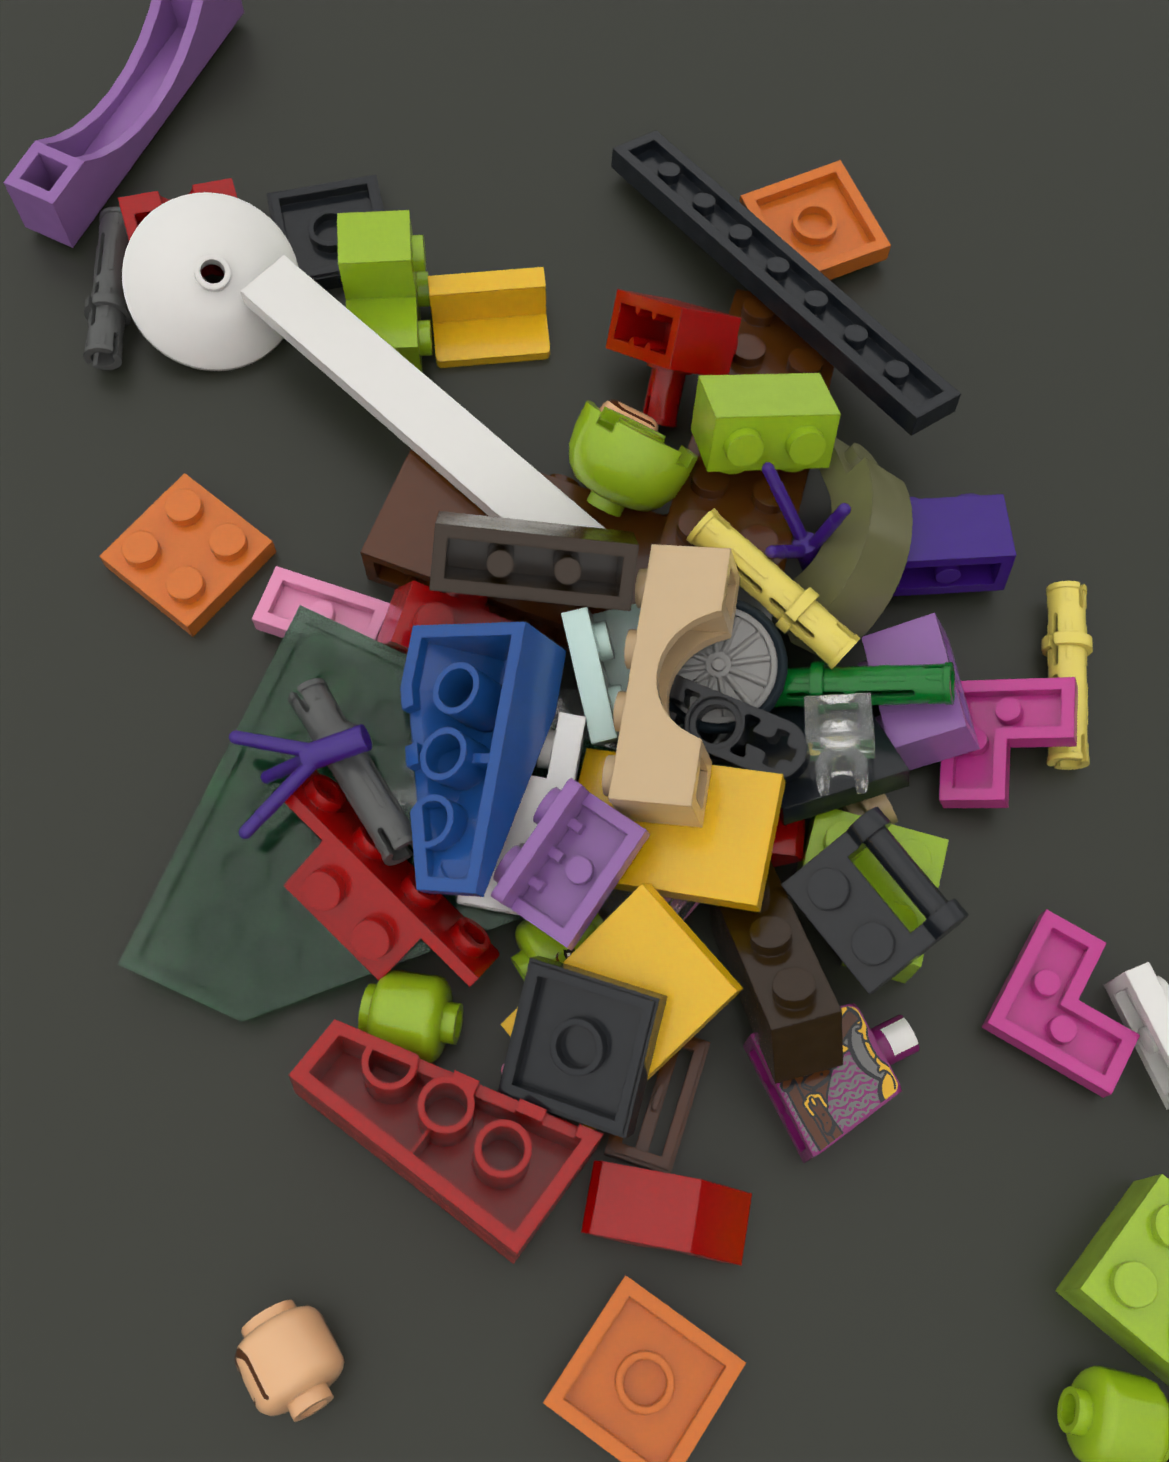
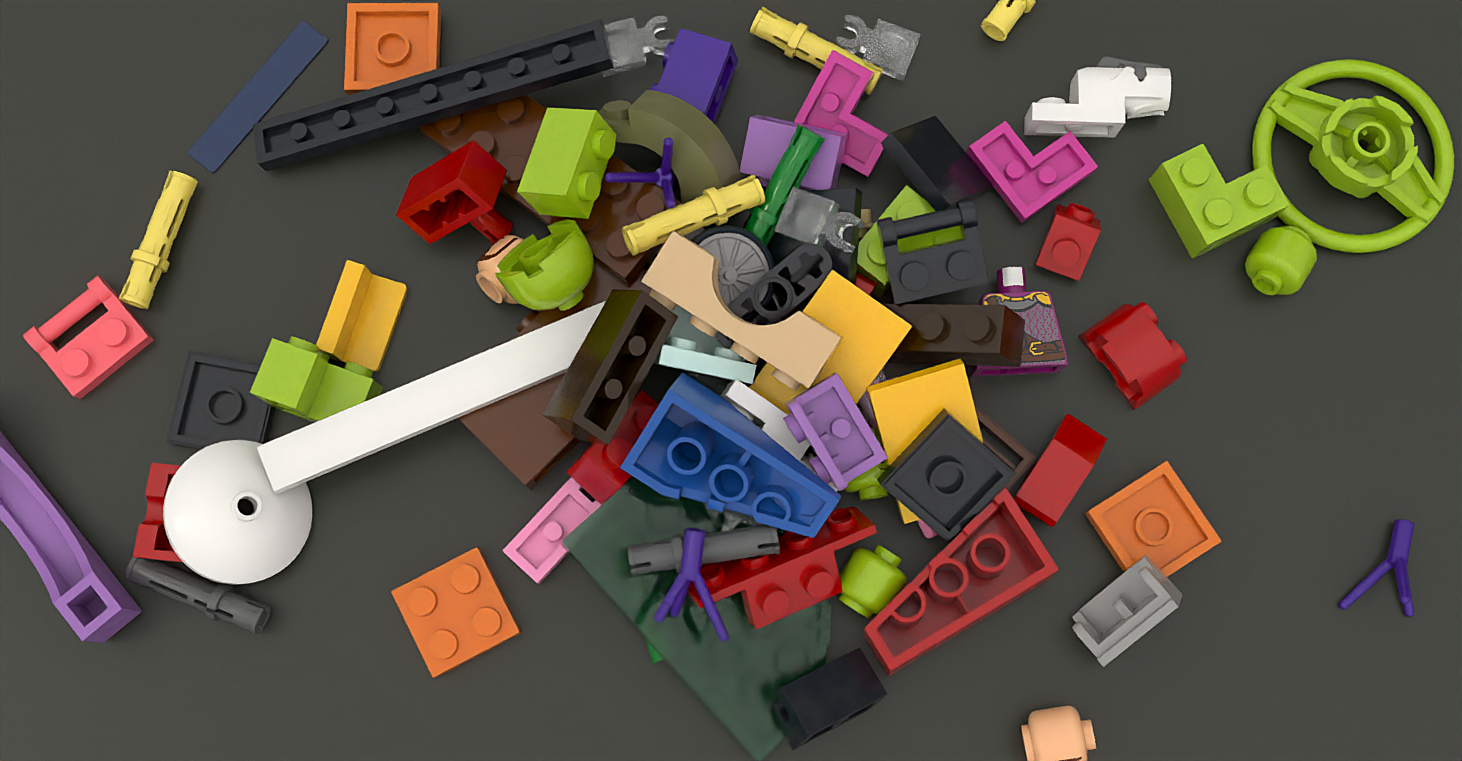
camera: 65 degrees left, 10 degrees up
none -> coral plate [23,275,154,399]
none -> light yellow pin [118,171,198,310]
none -> dark blue sticker [187,20,328,173]
none -> clear plate [602,16,674,77]
none -> black hinge [772,647,887,751]
none -> clear plate [835,15,921,81]
none -> black tile [881,116,992,211]
none -> red bracket [1035,203,1101,281]
none -> light grey hinge [1072,554,1183,667]
none -> red cylinder [1078,302,1187,410]

